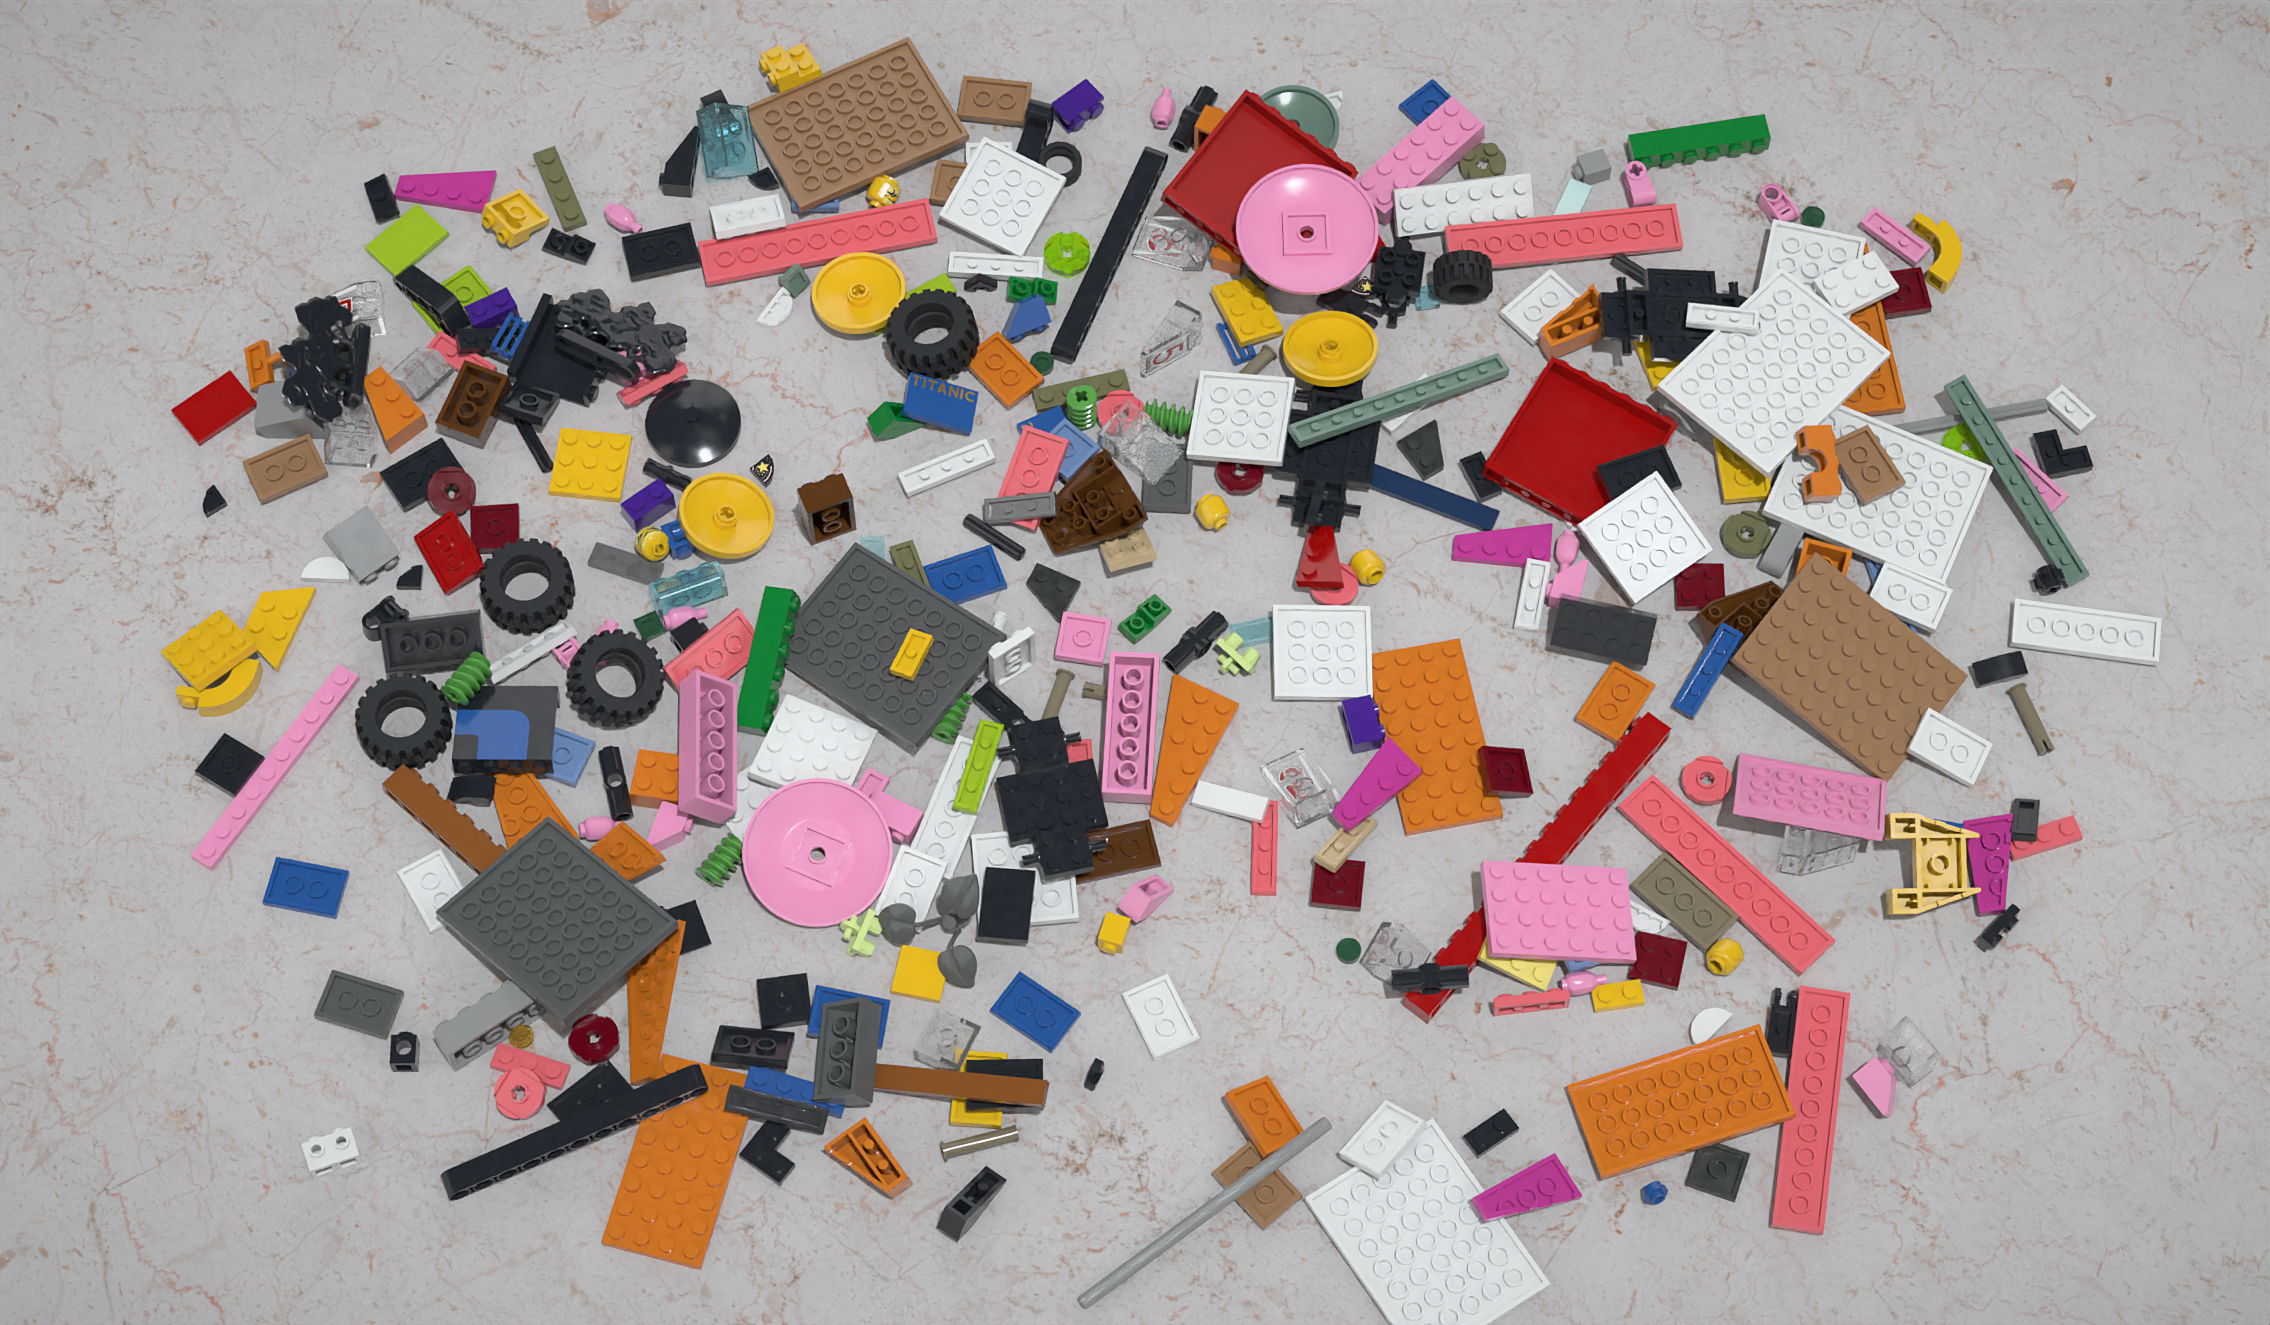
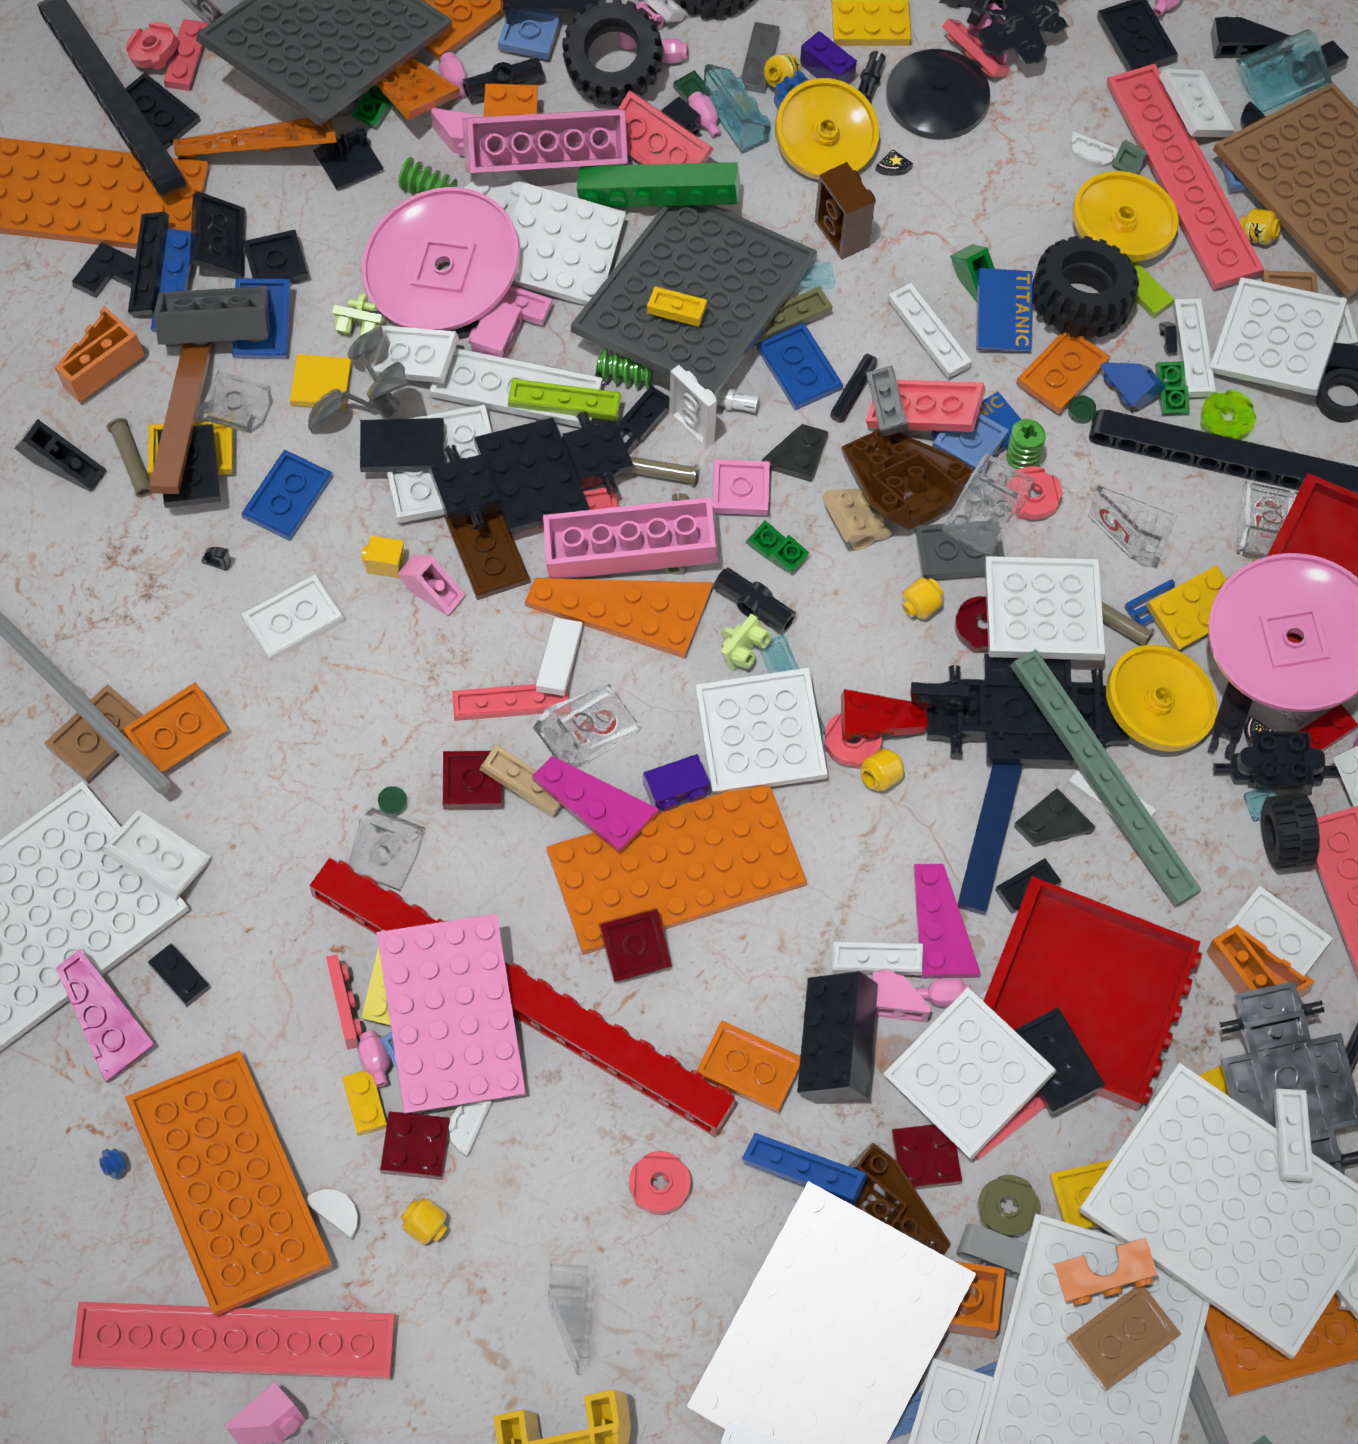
camera: 80 degrees right, 0 degrees up
dark red plate [568,1014,620,1065] -> none
olive plate [1032,369,1130,414] -> none
bright green piece [1141,399,1194,437] -> none
black piece [1391,963,1469,995] -> none
coral plate [1618,774,1836,976] -> none
dark tan plate [1630,851,1740,953] -> none
pearl dark grey tile [1685,1143,1750,1203] -> none
bright pink plate [1732,753,1887,841] -> none
black hinge [1767,987,1797,1058] -> none

